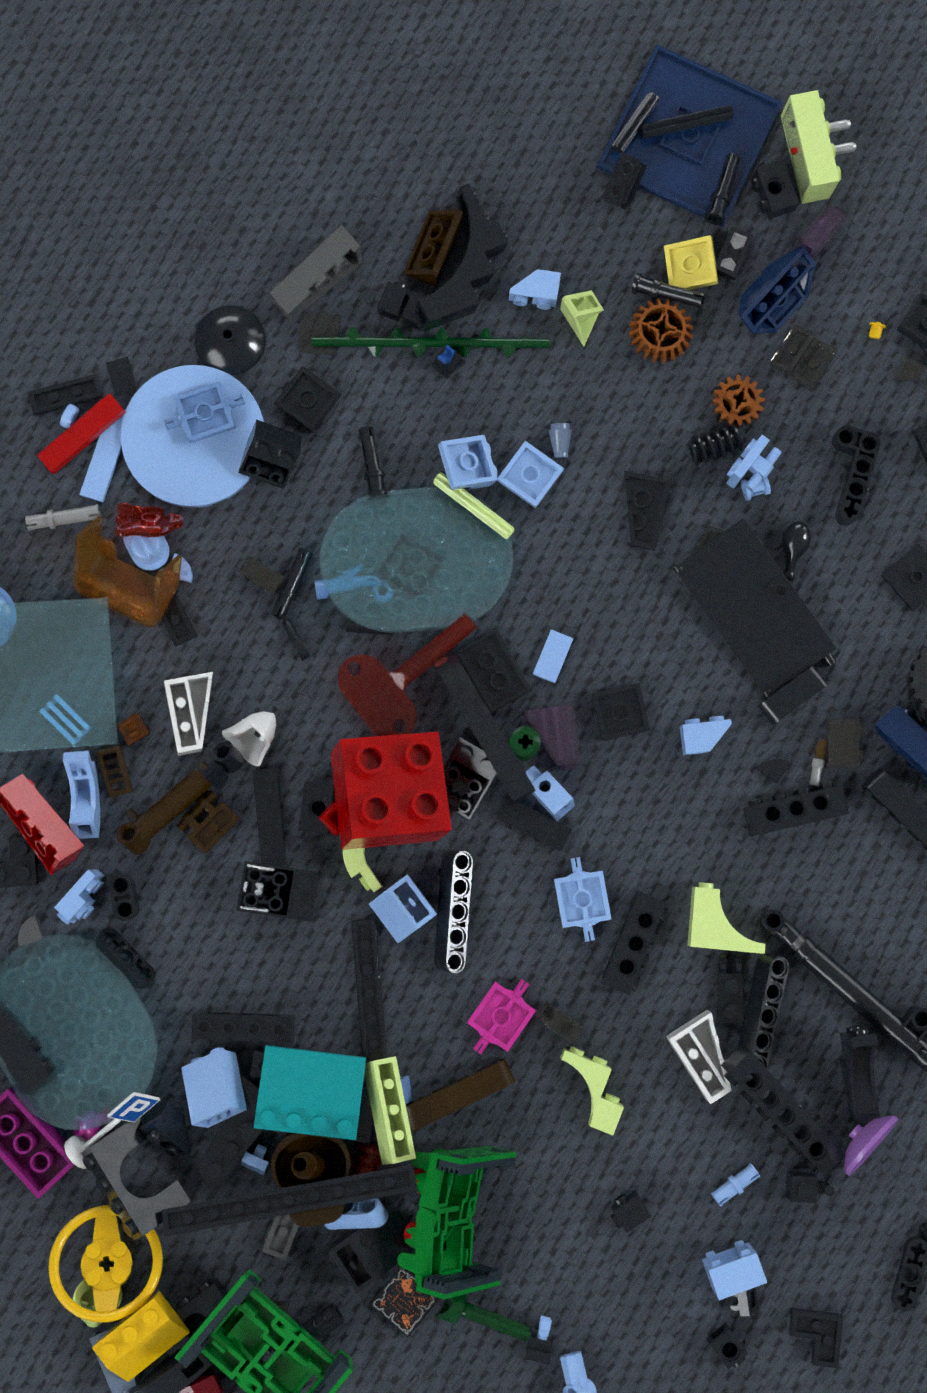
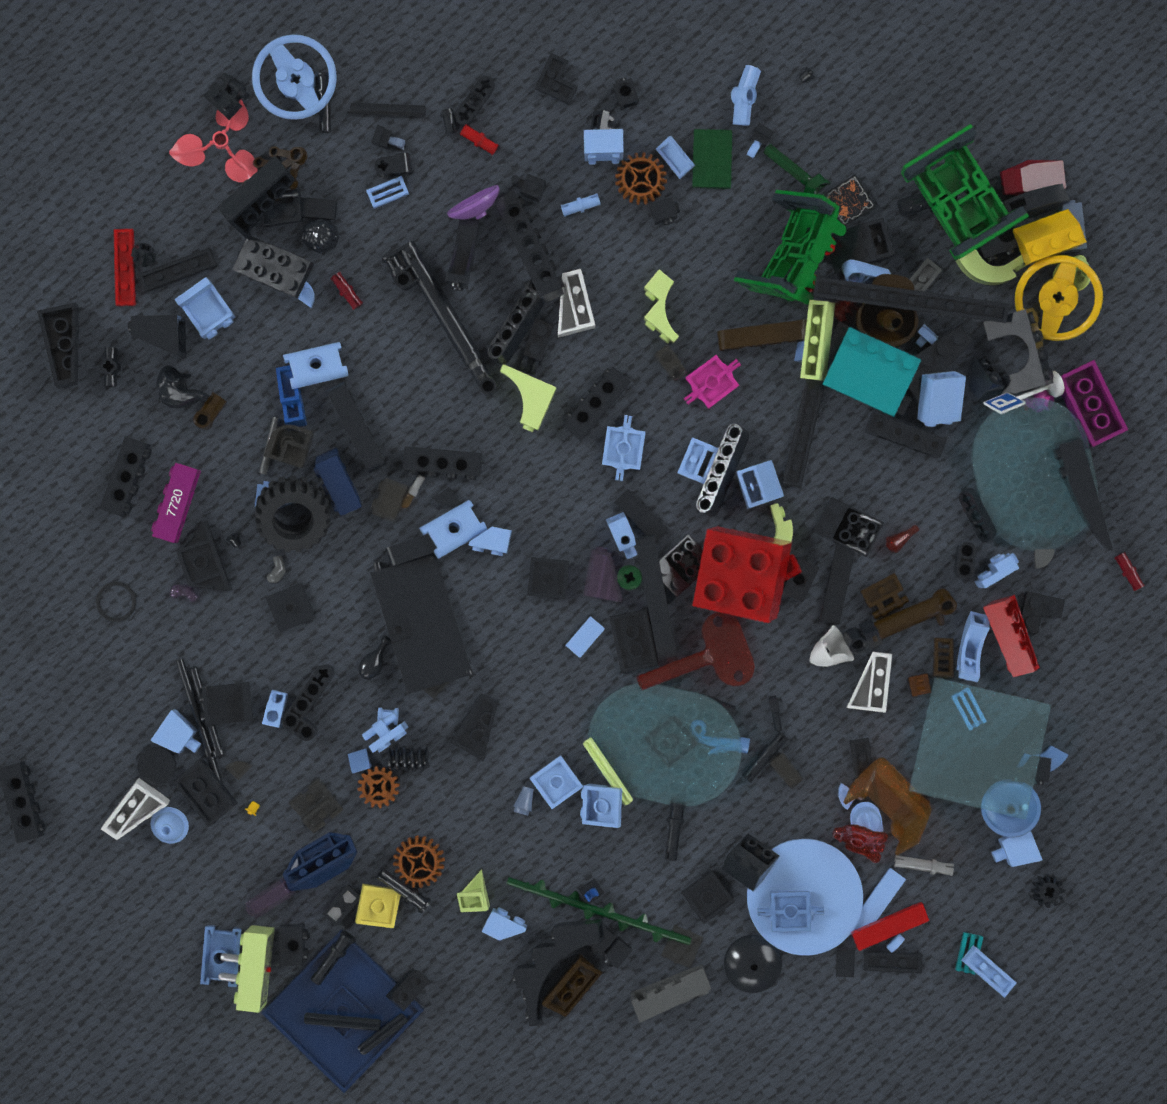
camera: 160 degrees left, 5 degrees up
none -> medium blue piece [200,925,242,987]
none -> light blue leg [262,690,288,728]
none -> medium blue slope [348,749,372,774]
none -> light blue piece [419,500,487,559]
none -> red pin [460,124,499,155]
none -> dark orange gear [615,152,667,205]
none -> light blue tile [656,136,695,179]
none -> light blue plate [677,437,719,484]
none -> dark green tile [692,129,732,189]
none -> clear red cone [886,525,919,553]
none -> yellowish green arch [956,250,1025,285]

